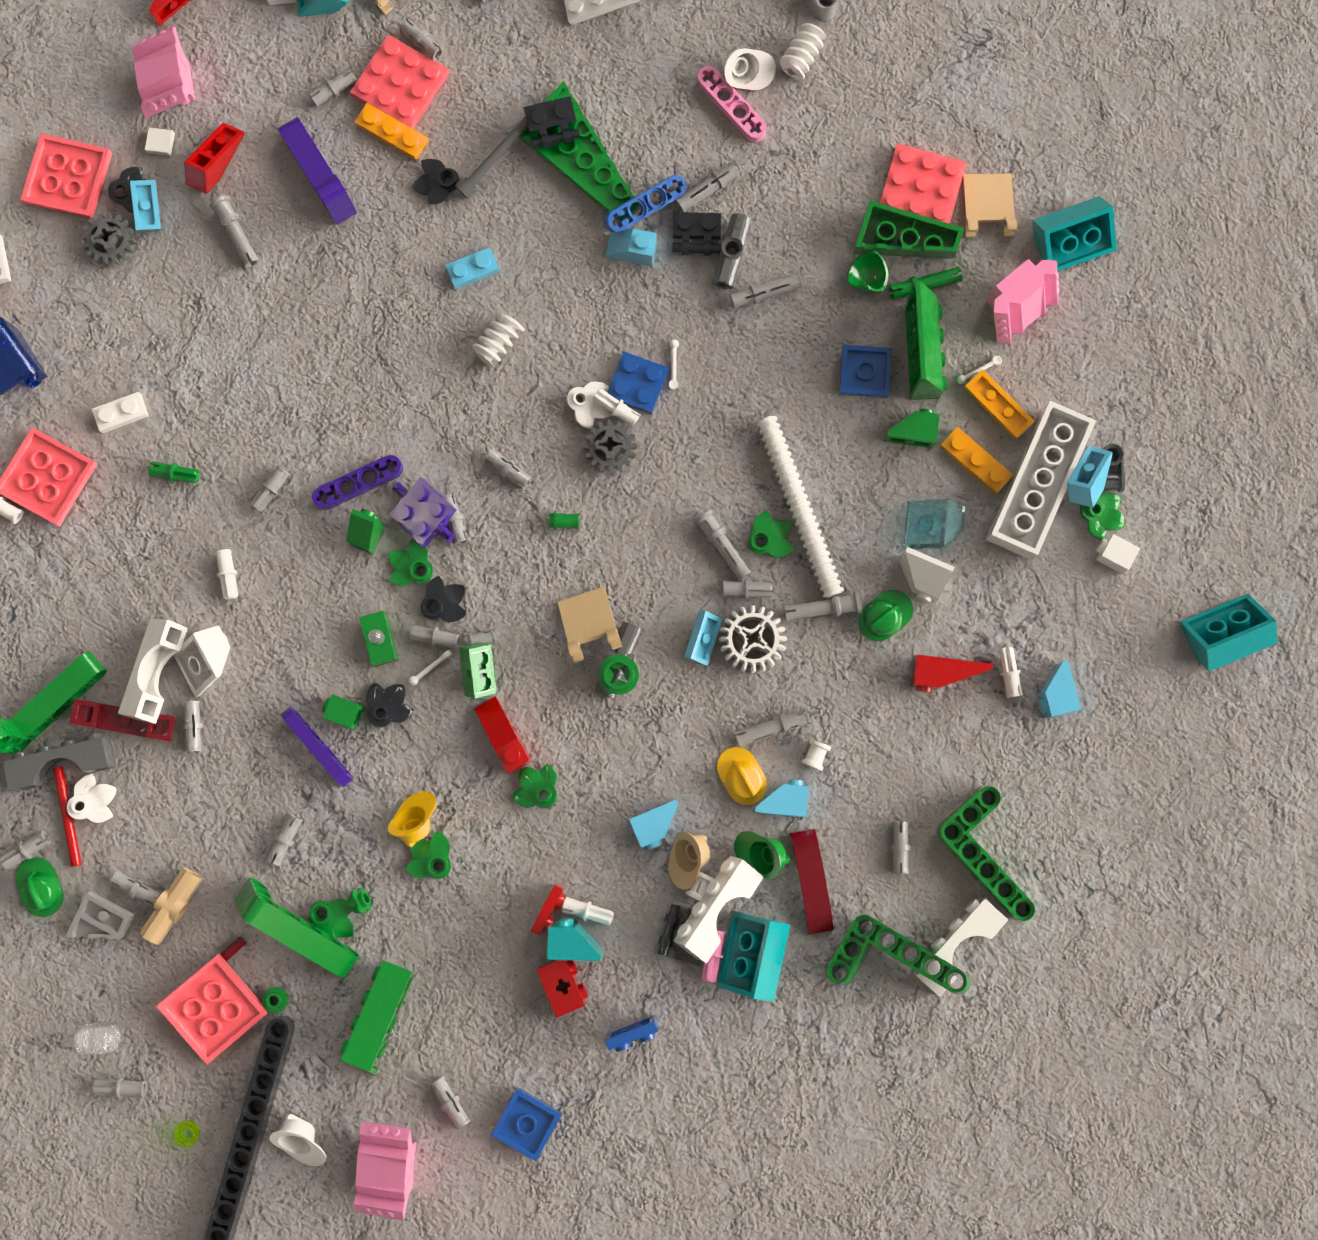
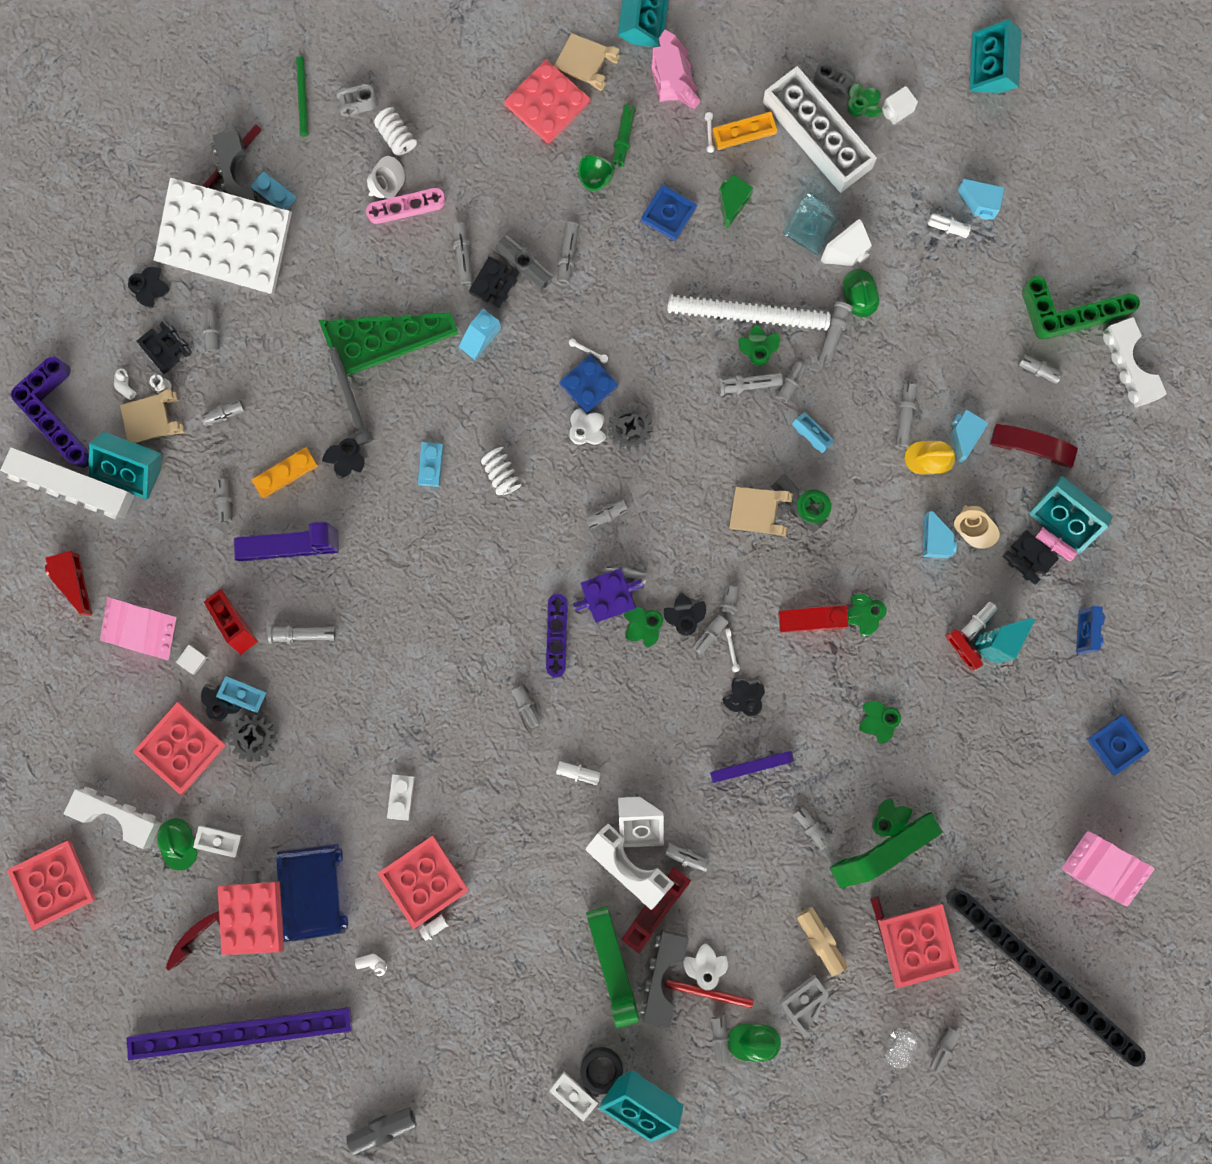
camera: 65 degrees left, 0 degrees up
light grey pin [109,871,162,908] -> none
green axle [148,461,200,483] -> none
clear neon green plate [173,1120,200,1147] -> none
green plate [262,987,288,1013] -> none
white piece [270,1114,326,1166] -> none
green brick [322,694,365,730] -> none
green wedge [339,960,414,1076] -> none
green slope [346,508,385,554] -> none
green plate [348,887,371,914] -> none
coral plate [350,34,450,129] -> none
green piece [359,611,399,667] -> none
yellow piece [388,791,436,847] -> none
light grey pin [429,1076,471,1130] -> none
piece [459,642,496,699] -> none
black plate [523,96,580,149] -> none
red brick [536,960,588,1018] -> none
green pin [549,511,579,531] -> none
white axle [593,389,641,428] -> none
blue beam [603,175,687,233] -> none
white arch [673,856,763,963] -> none
white bush [685,871,715,901] -> none
white gear [719,605,787,673] -> none
green piece [734,831,790,880] -> none
white bush [801,739,831,771] -> none
green beam [827,915,970,995] -> none
green wedge [853,200,964,259] -> none
green slope [905,281,947,400] -> none
red slope [910,654,993,693] -> none
light orange plate [940,427,1013,495] -> none
medium azure slope [1067,446,1112,508] -> none

